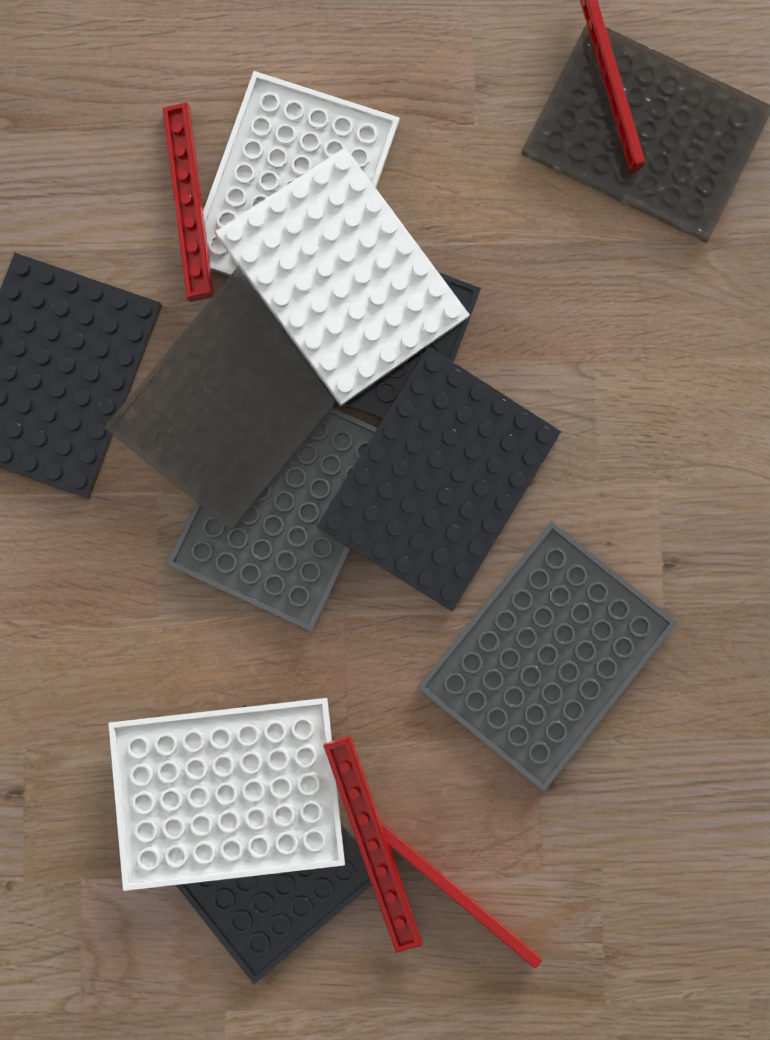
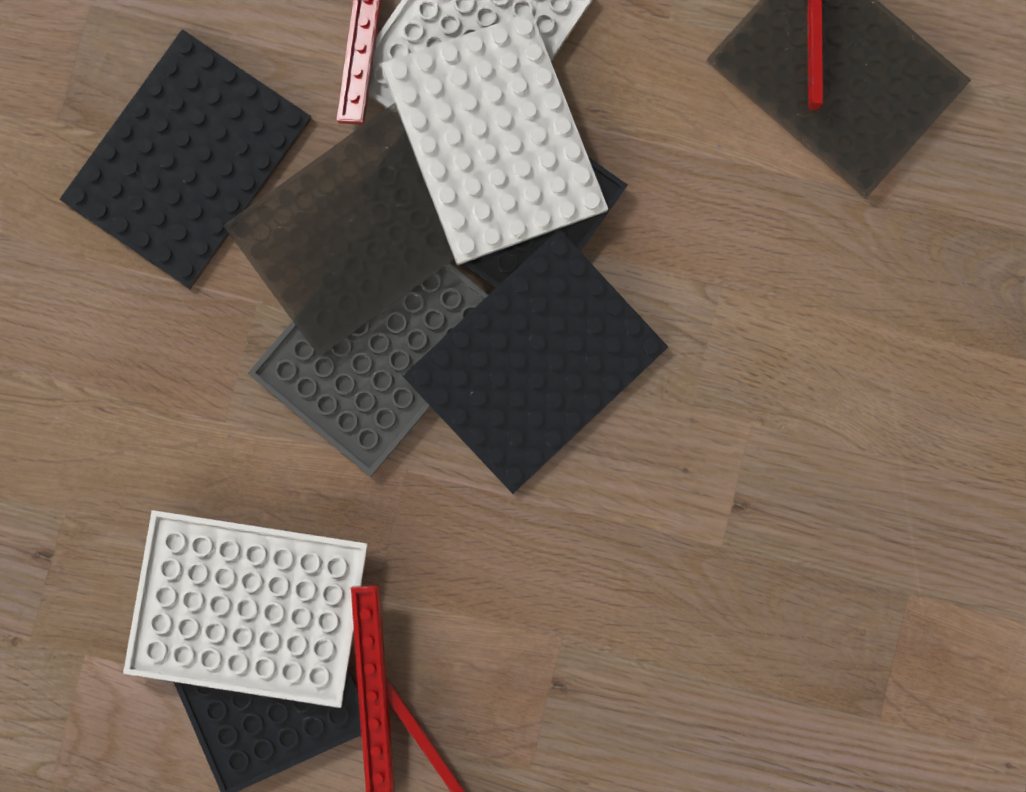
camera: 20 degrees right, 0 degrees up
dark grey plate [417,521,678,792] -> none

